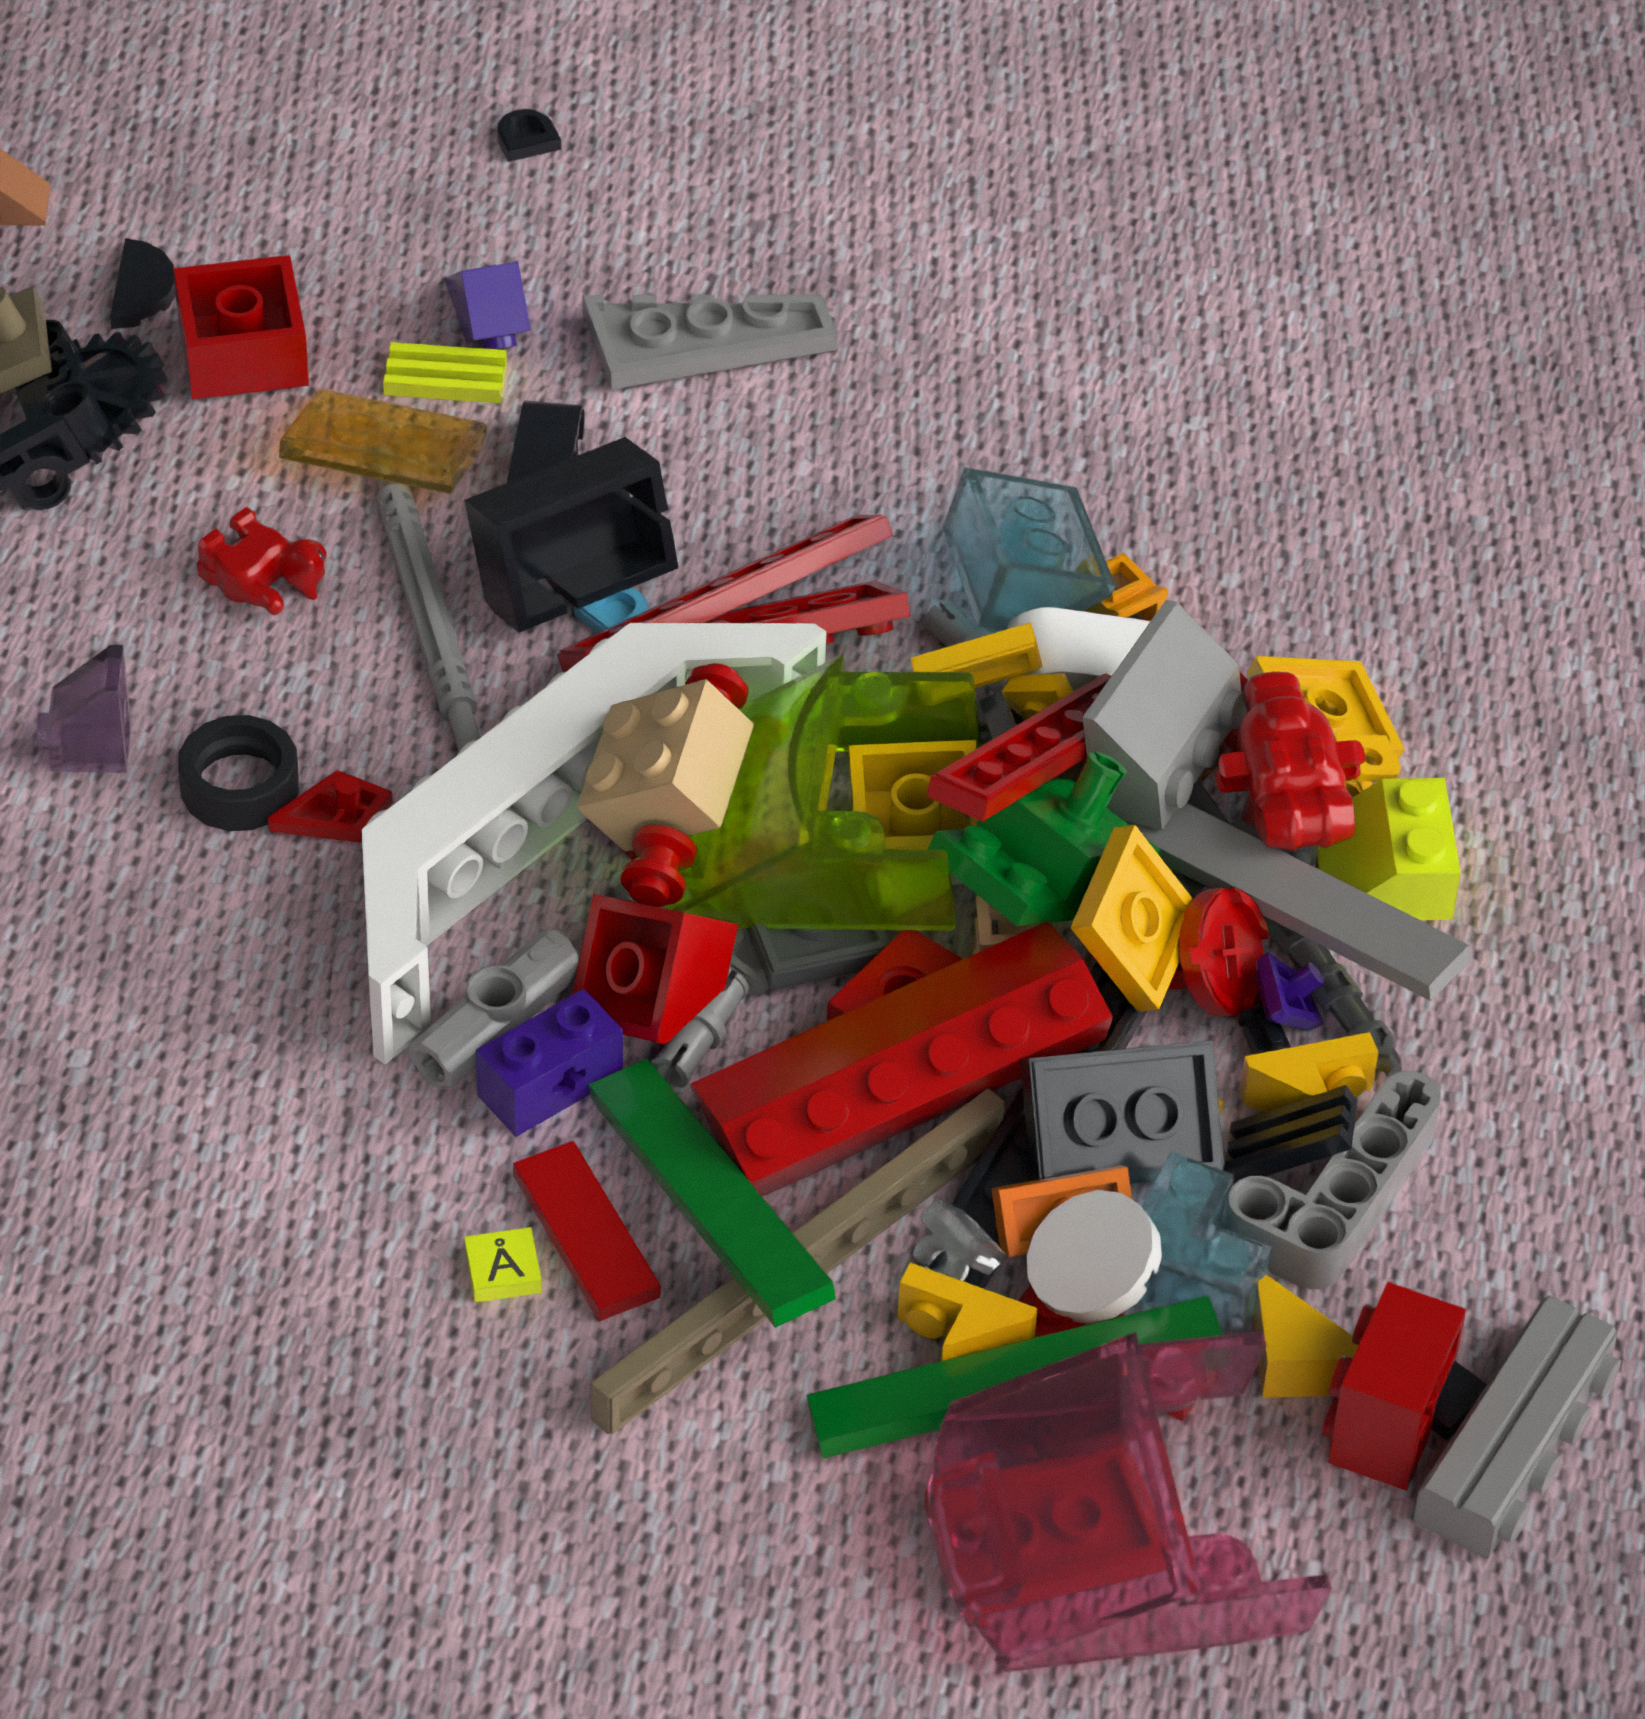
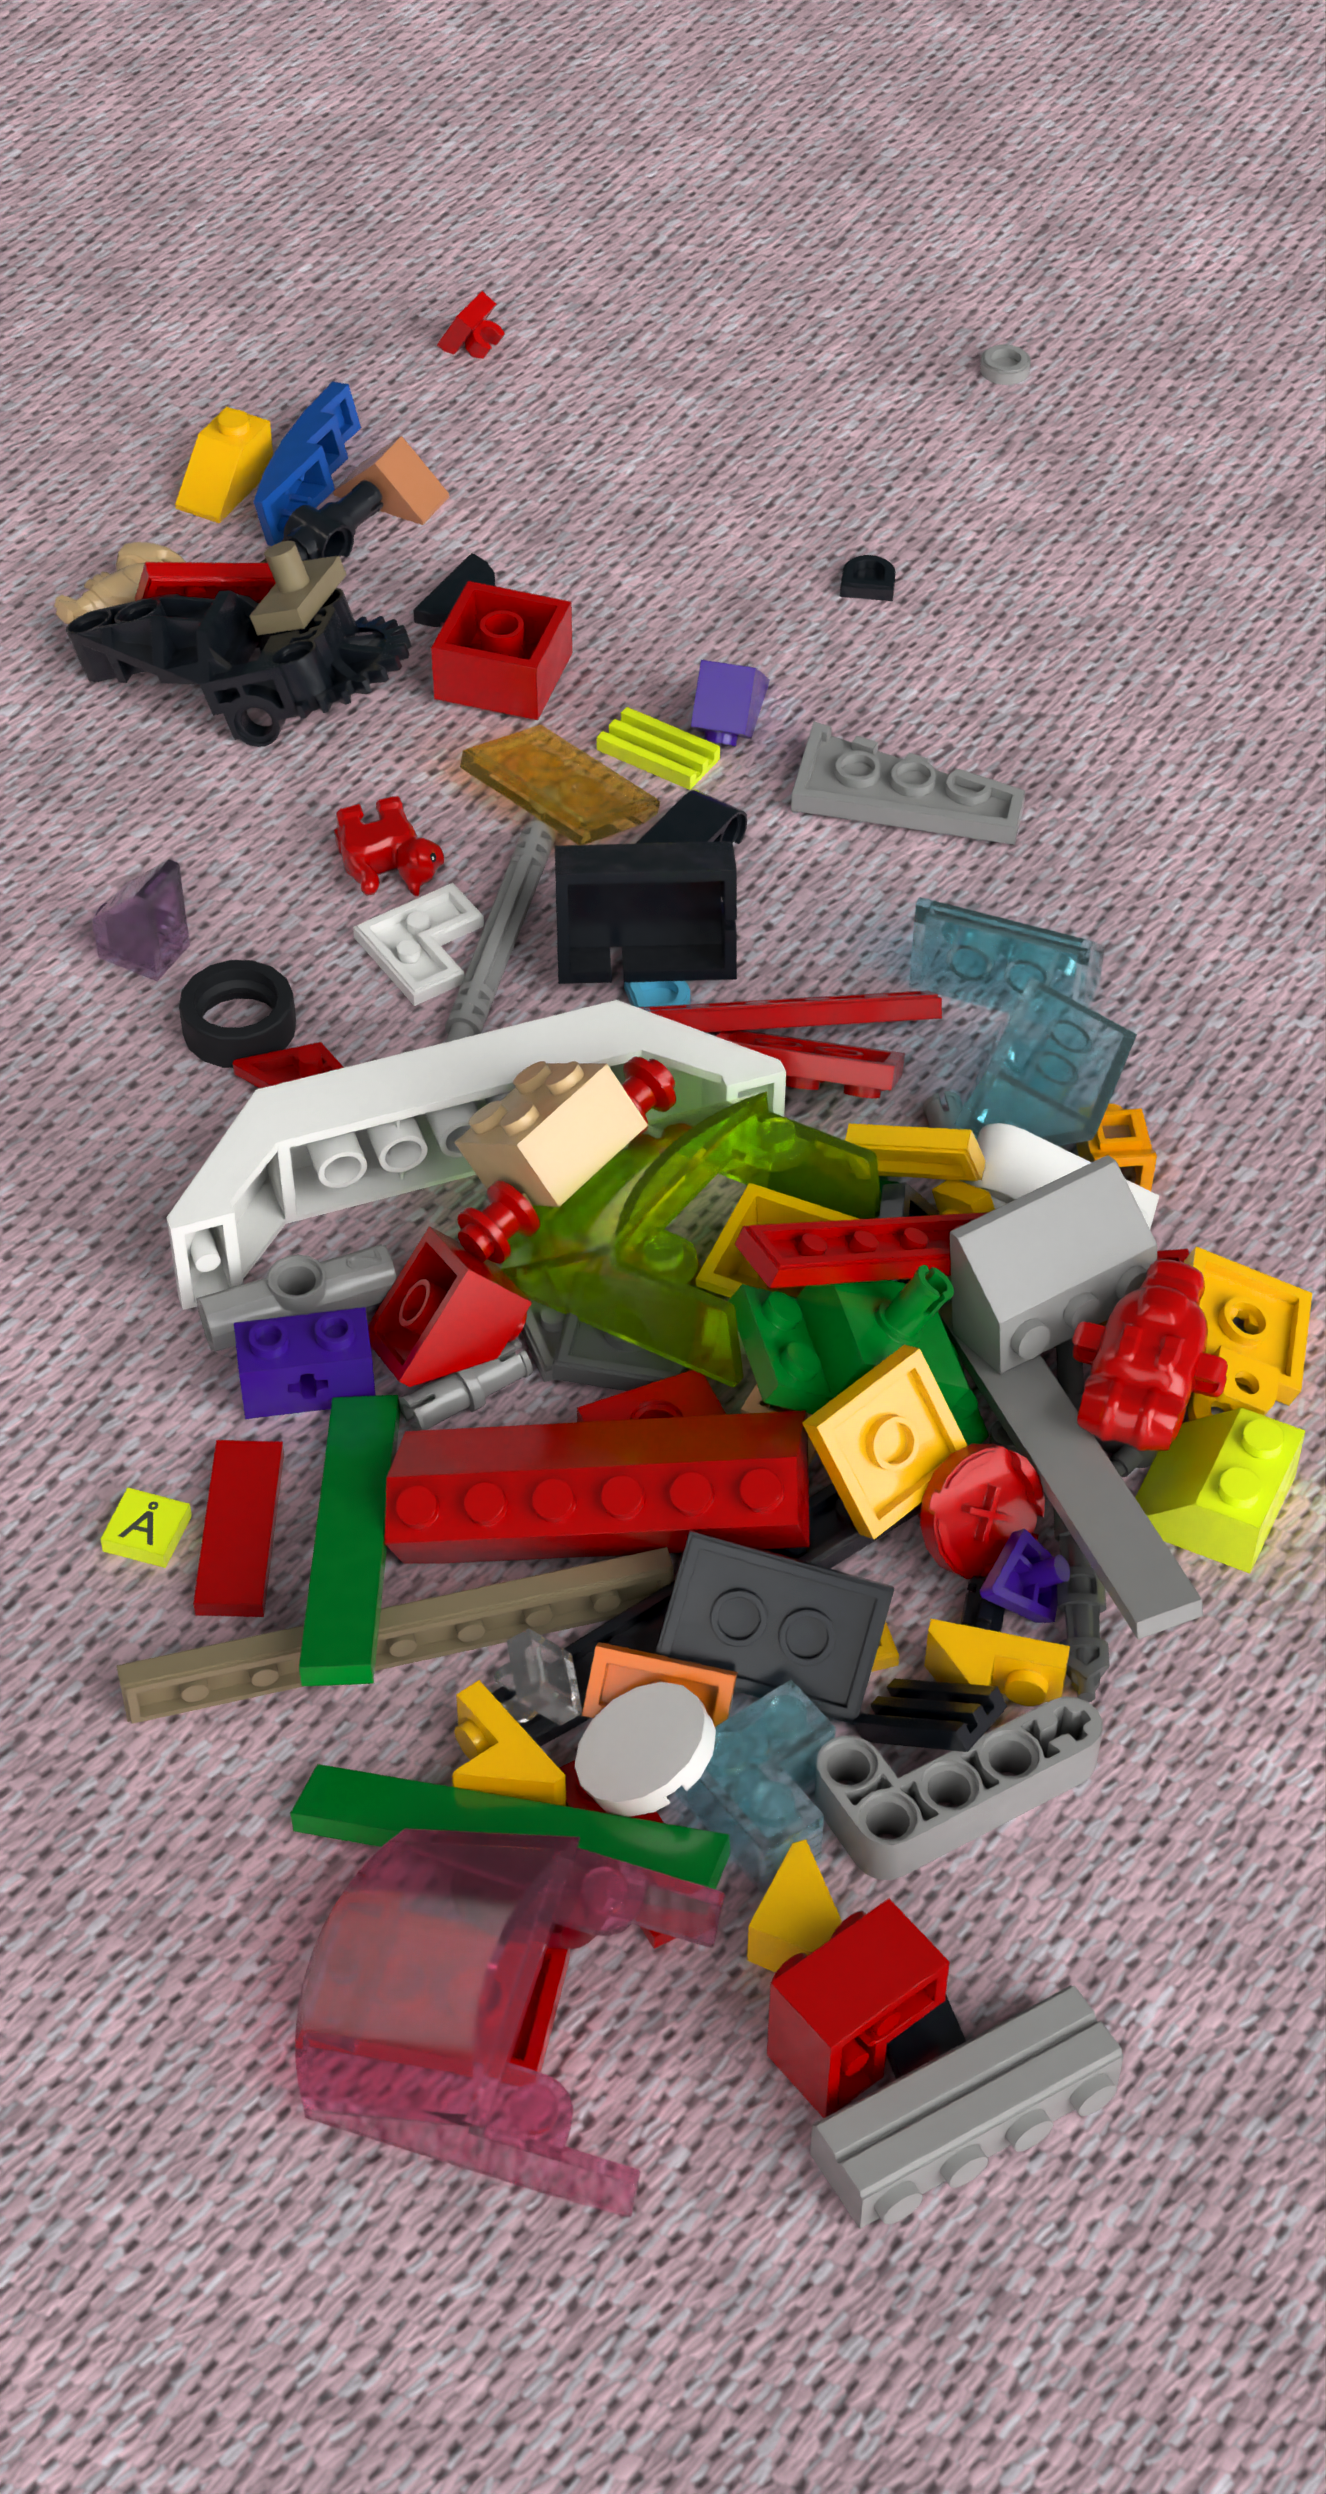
camera: 30 degrees right, 0 degrees up
none -> white tile [353,883,484,1006]
none -> clear light blue slope [909,897,1105,1032]

